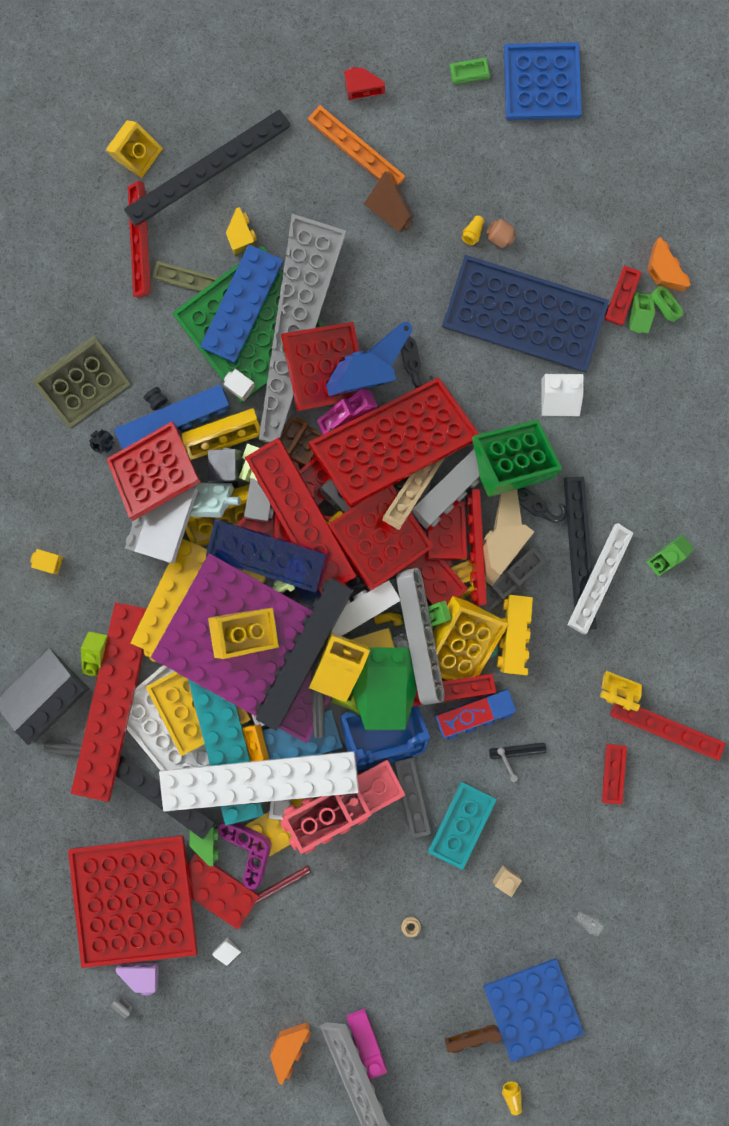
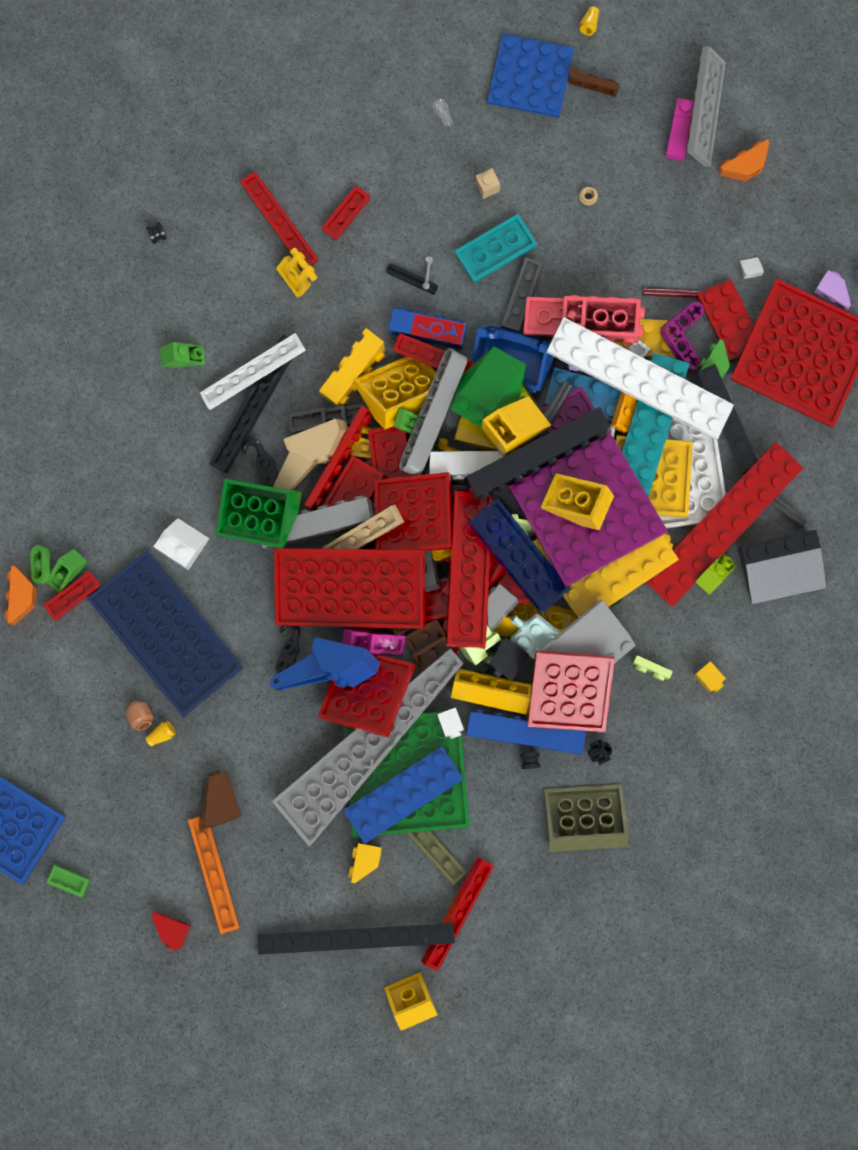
camera: 145 degrees left, 5 degrees down
none -> yellowish green plate [632,655,673,681]

